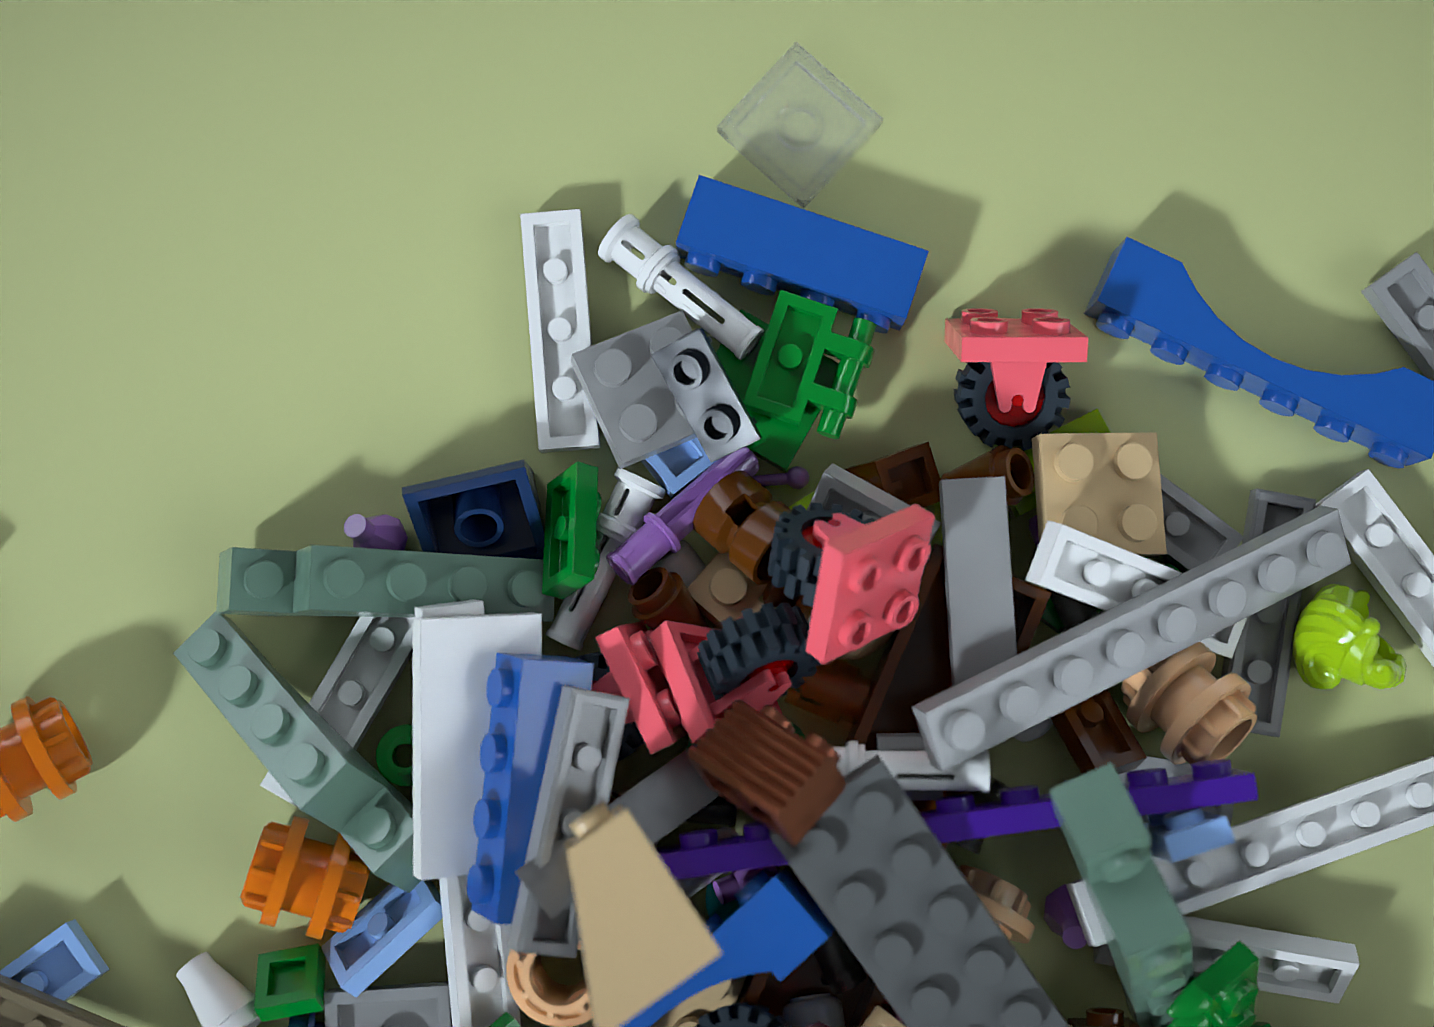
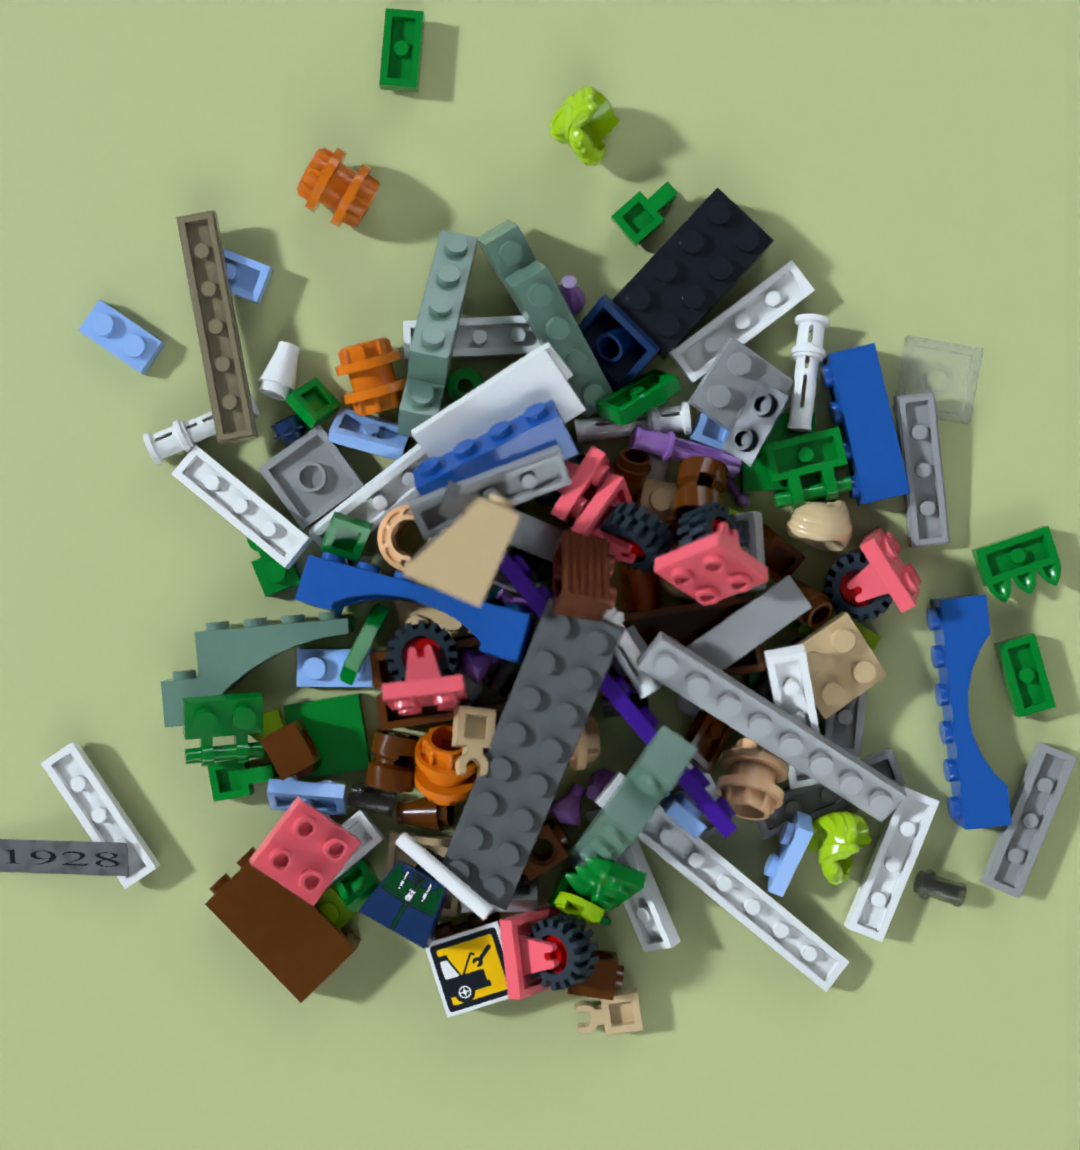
camera: 65 degrees right, 5 degrees up
none -> medium lavender rock [460,649,502,684]
none -> lime hair [549,85,620,166]
none -> medium lavender rock [549,783,586,826]
none -> green plate [611,182,678,248]
none -> black brick [612,187,774,360]
none -> light blue plate [763,811,814,897]
none -> tan hair [786,499,853,551]
none -> light grey tile [893,391,950,548]
none -> green plate [971,526,1061,603]
none -> green plate [993,633,1056,718]

